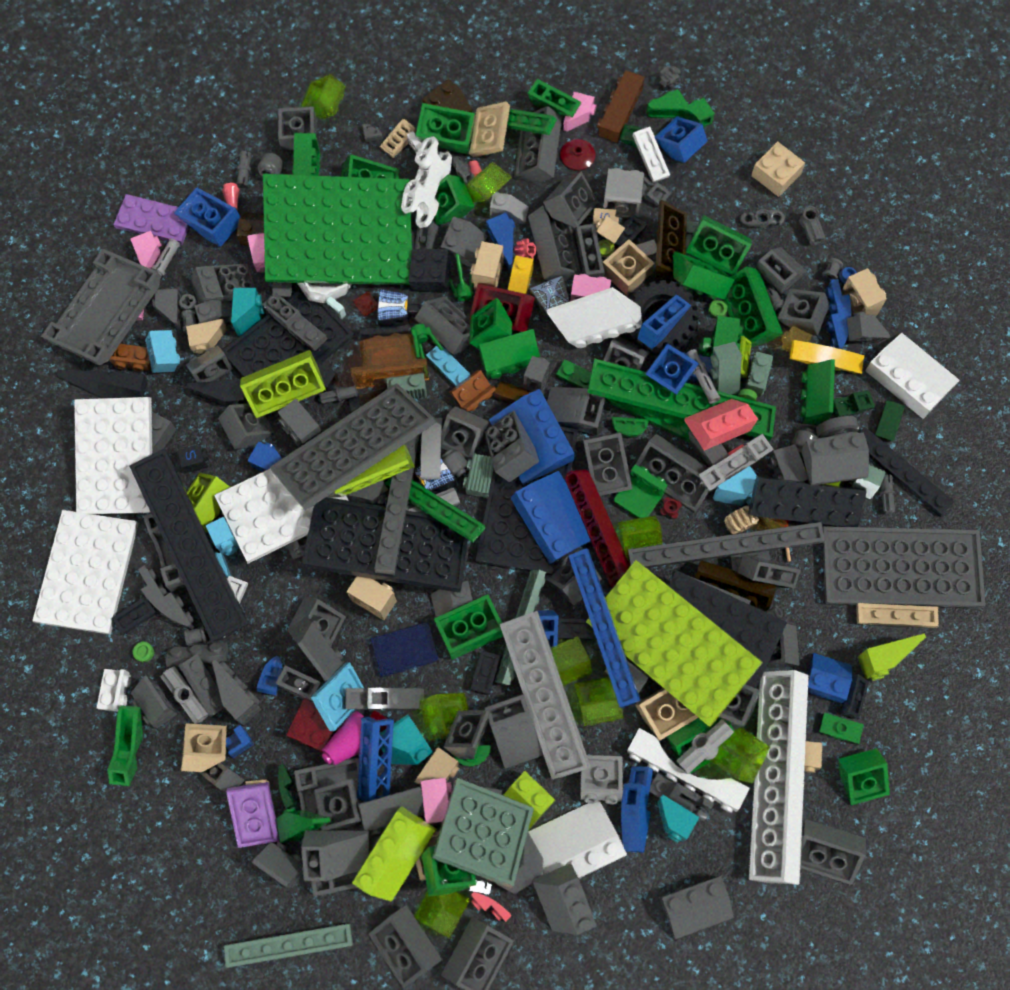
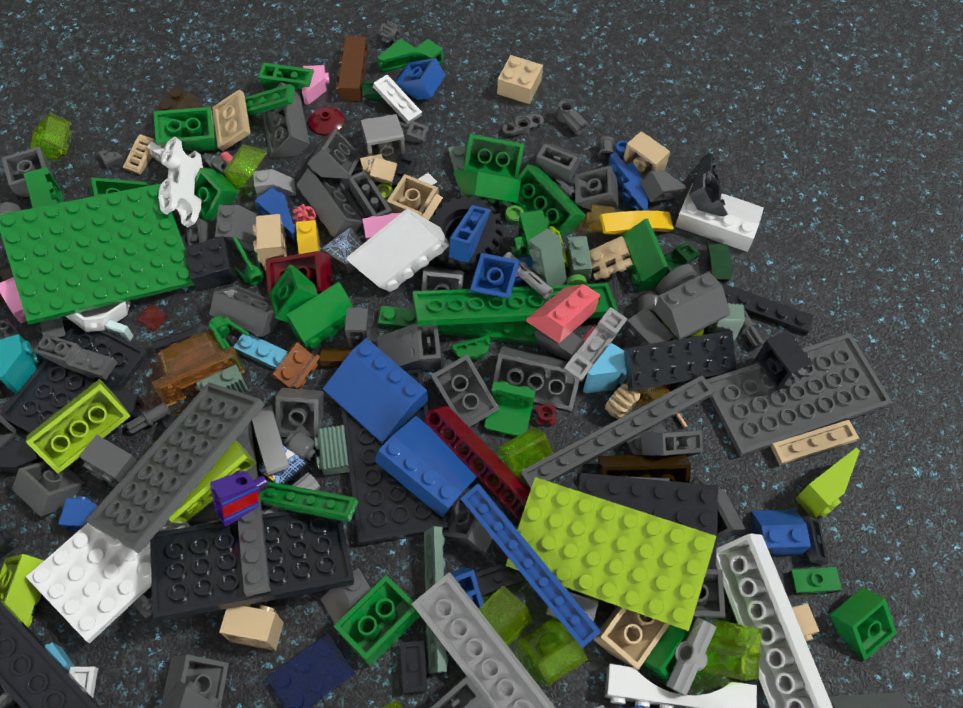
camera: 25 degrees left, 10 degrees down
medium azure brick [206,517,240,556] -> none
torso [377,289,420,326] -> none
dark grey slope [484,411,539,482] -> none
dark brown slope [656,200,688,284] -> none
none -> dark purple torso [210,471,269,527]
none -> tan plate [418,193,443,220]
none -> tan plate [589,236,633,281]
none -> black wedge [689,153,728,217]
none -> black brick [755,330,812,392]

